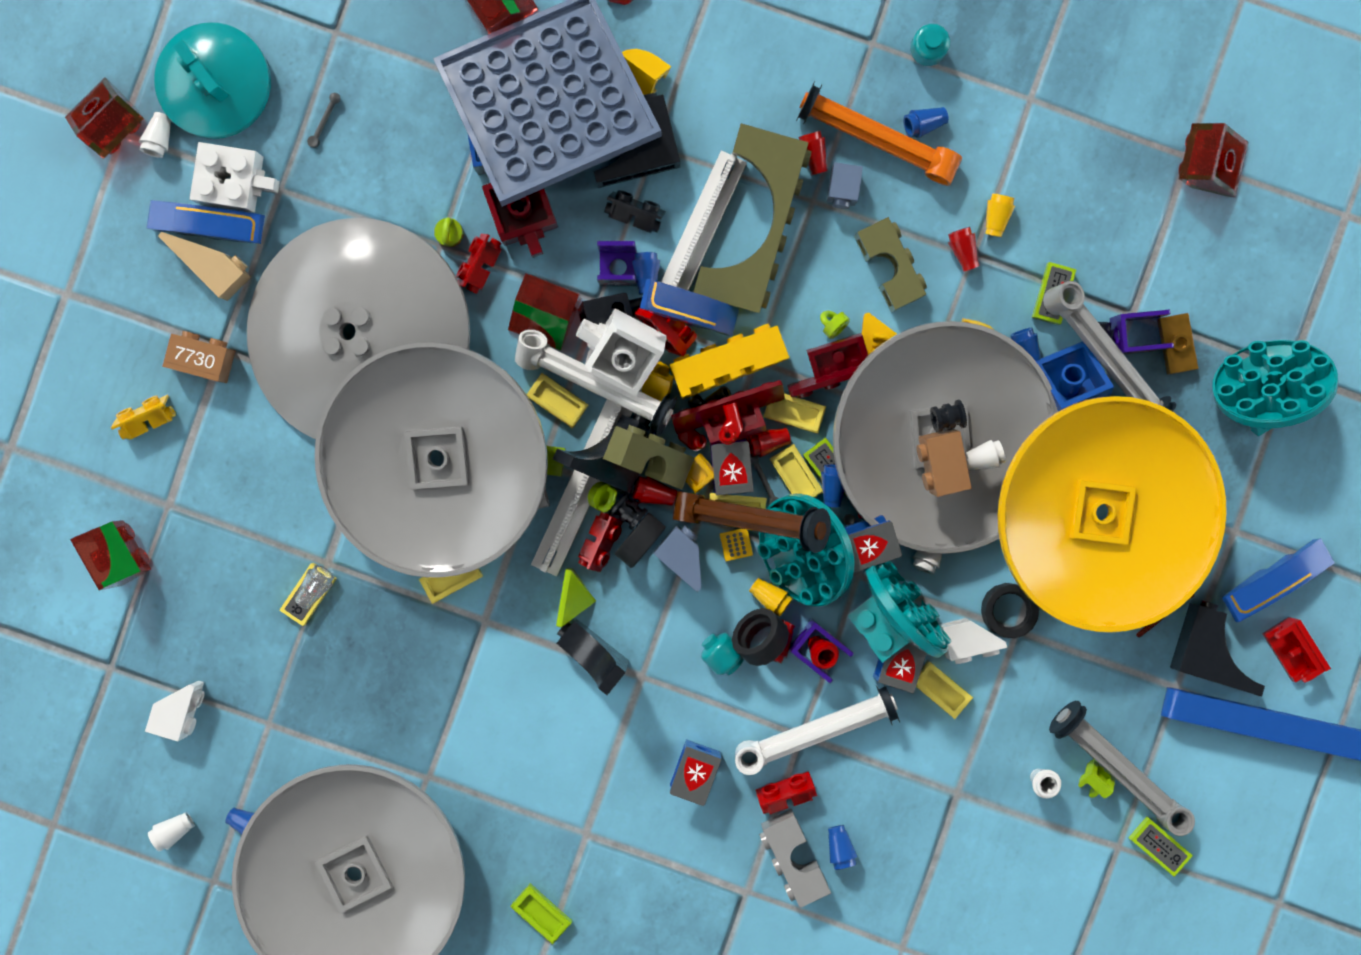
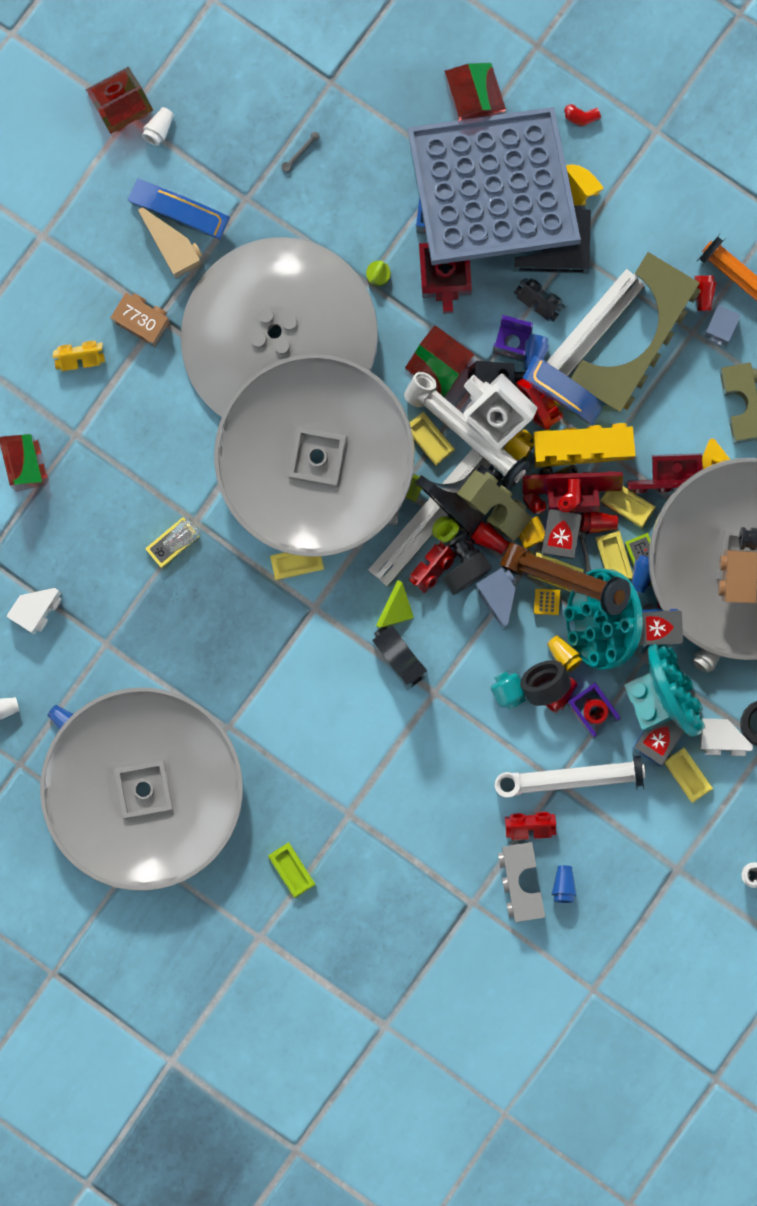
camera: 30 degrees right, 5 degrees down
teal bracket [154,22,271,139] -> none
white hinge [190,142,280,213] -> none
red hinge [456,234,502,294] -> none
piece [670,739,722,806] -> none
lime tile [820,310,850,339] -> none

